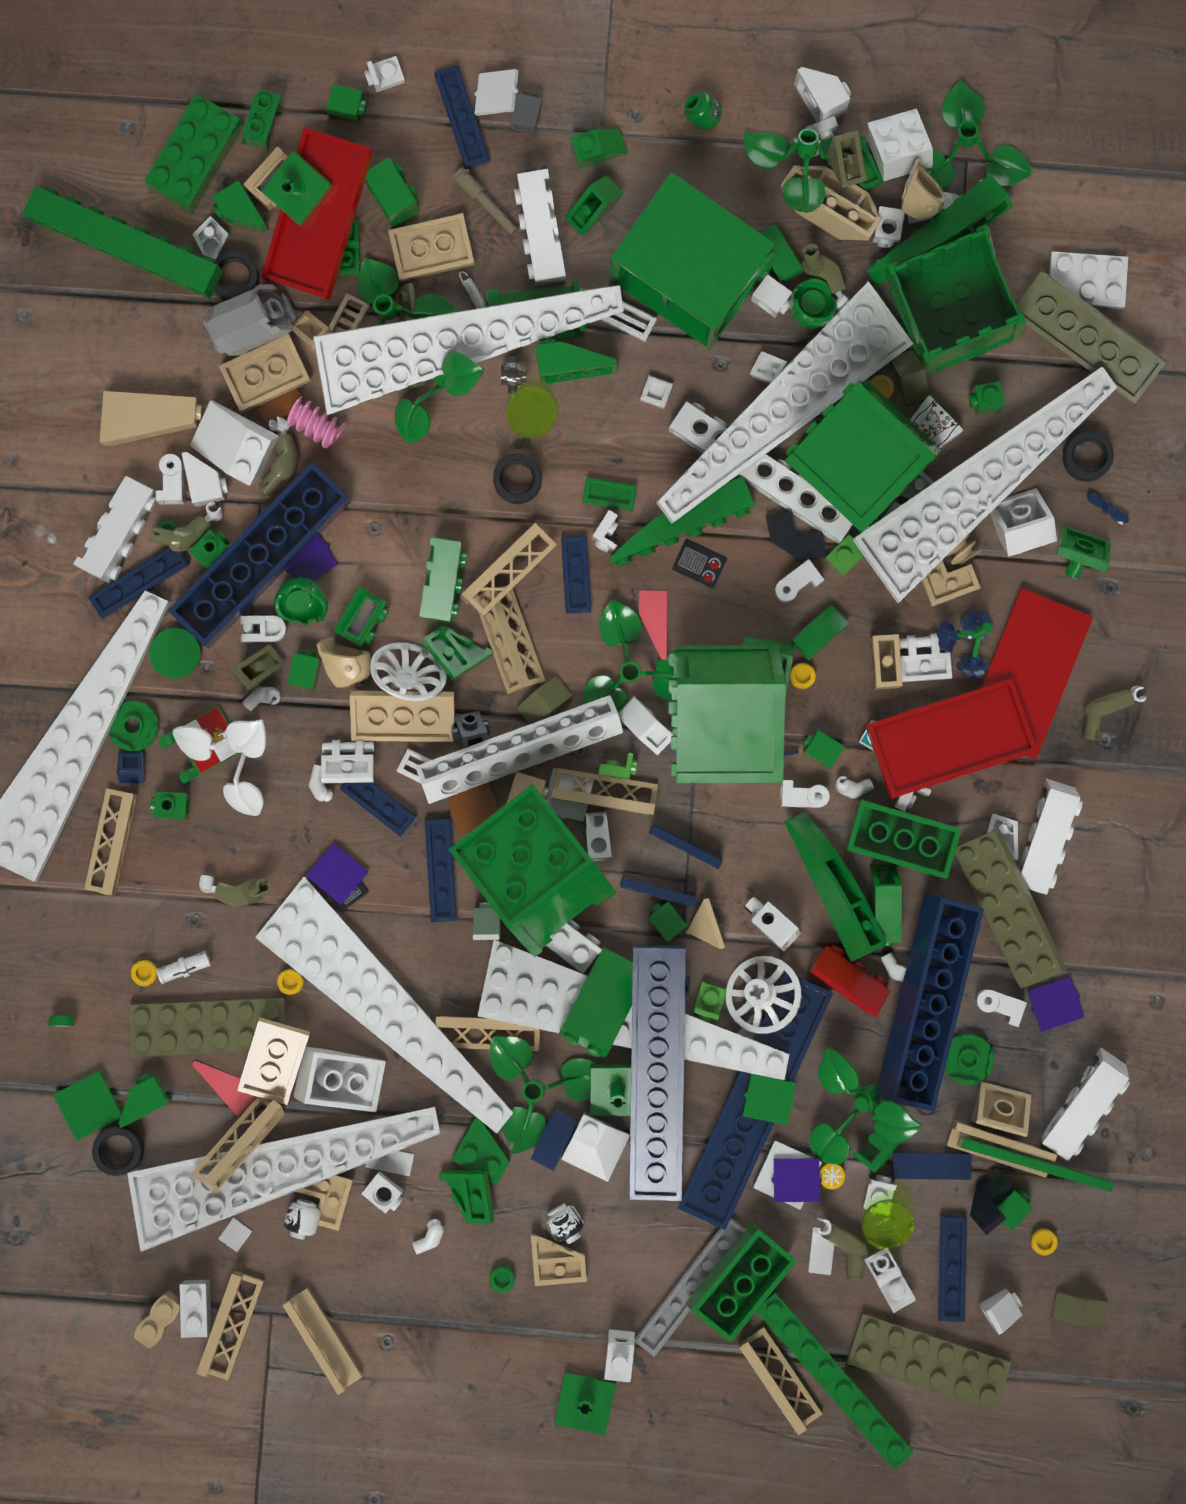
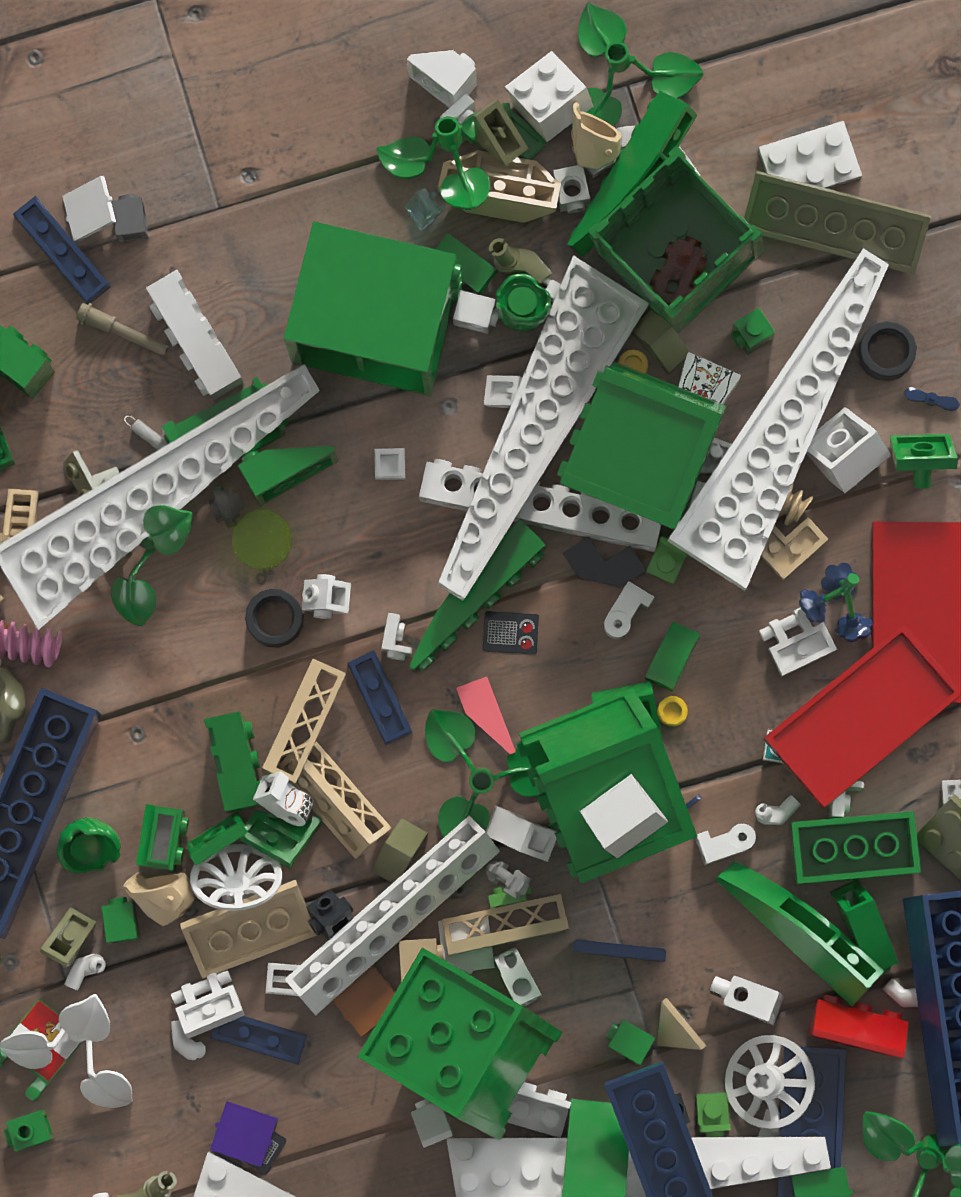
camera: 15 degrees left, 5 degrees down
white plate [240,616,287,643] -> none
dark purple piece [286,535,338,580] -> none
green plant [358,258,457,325] -> none
tan plate [388,213,475,282] -> none
dark blue tile [424,818,457,923] -> none
green slope [565,175,624,236] -> none
green slope [571,129,627,169] -> none
green tile [582,477,637,512] -> none
white tile [600,301,657,342] -> none
dark blue tile [620,877,697,907] -> none
green head [684,91,722,130] -> none
green brick [802,730,845,770] -> none
tan brick [870,634,902,690] -> none
none -> green tile [186,812,249,865]
none -> white leg [253,771,314,826]
none -> white brick [302,574,351,619]
none -> clear light blue tile [404,188,445,231]
none -> light grey bar [485,860,532,900]
none -> white slope [580,774,668,858]
none -> clear red brick [649,235,708,306]

